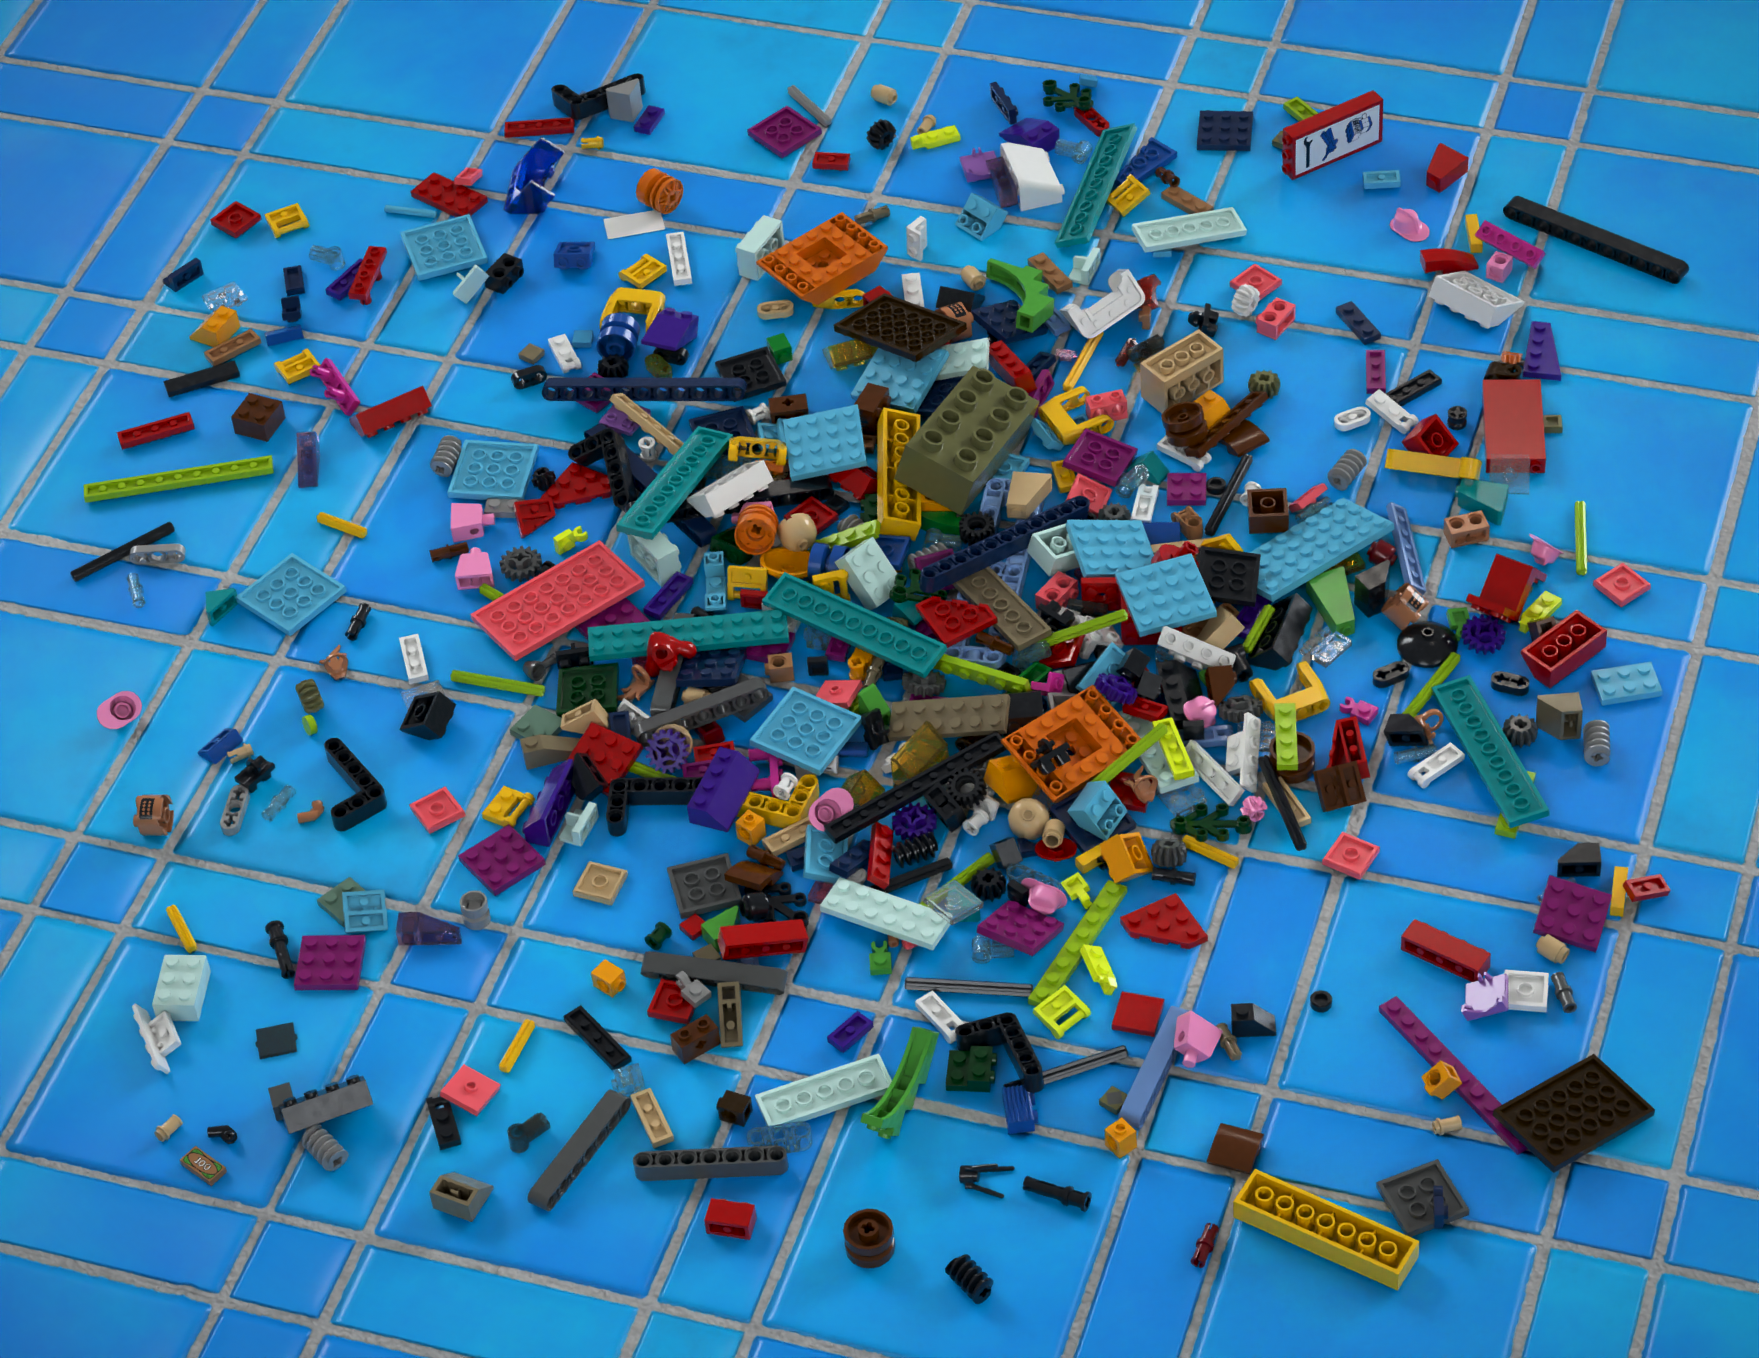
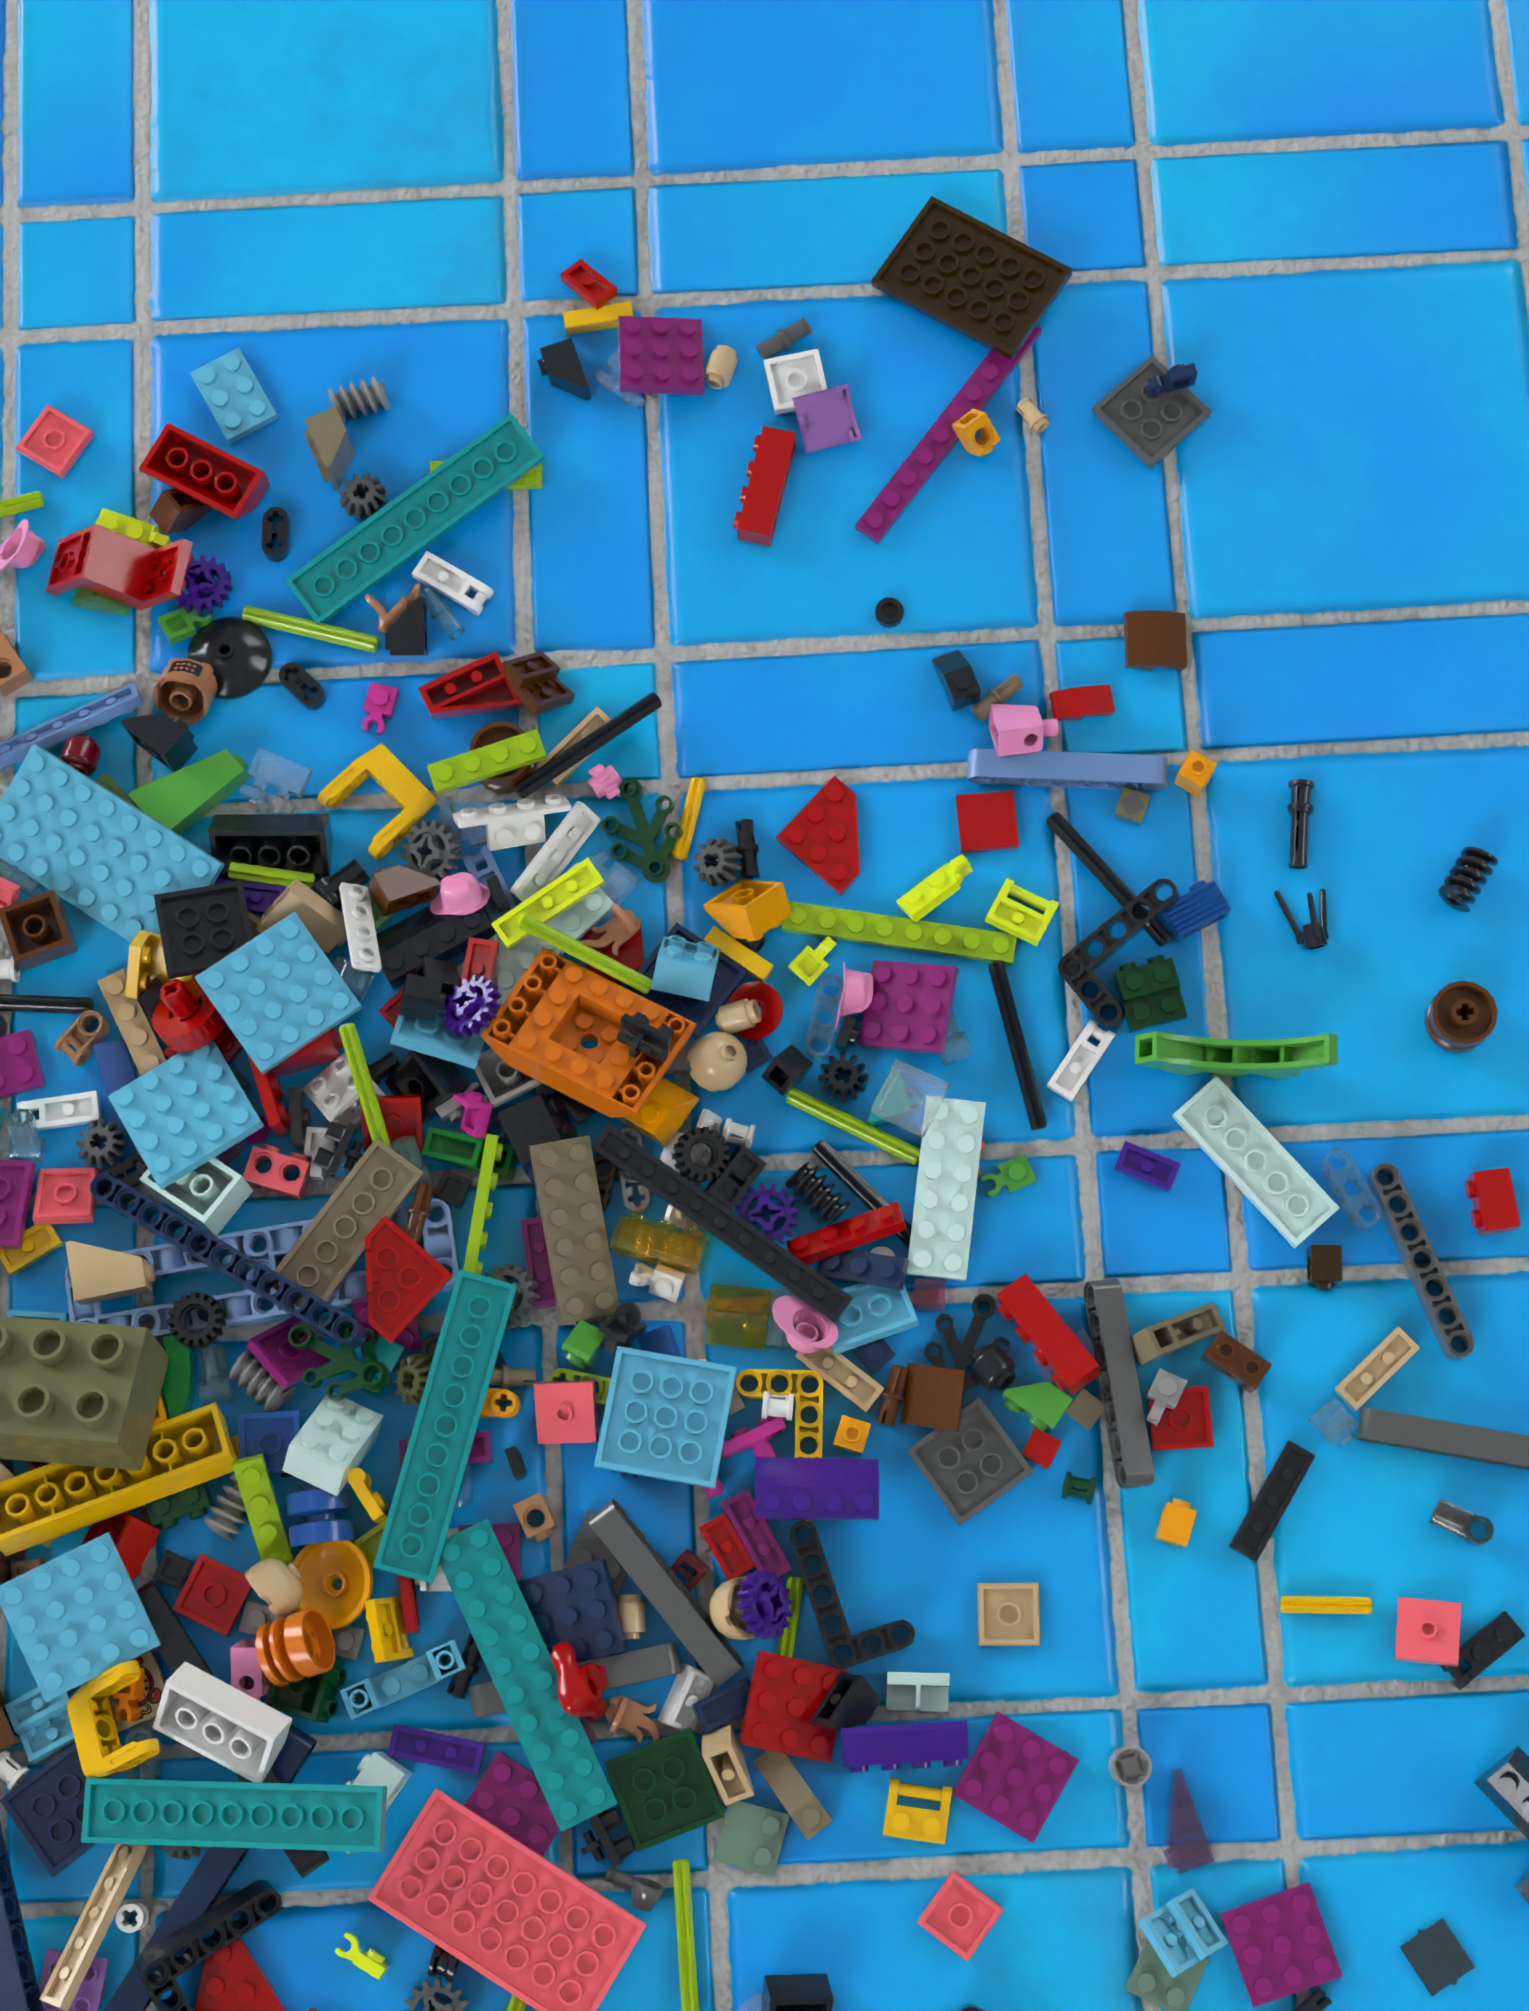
camera: 110 degrees left, 30 degrees up
dark red pin [1191,1223,1219,1268] -> none
yellow brick [1233,1169,1419,1291] -> none
coral plate [1322,832,1380,880] -> none
none -> red slope [1049,685,1115,721]

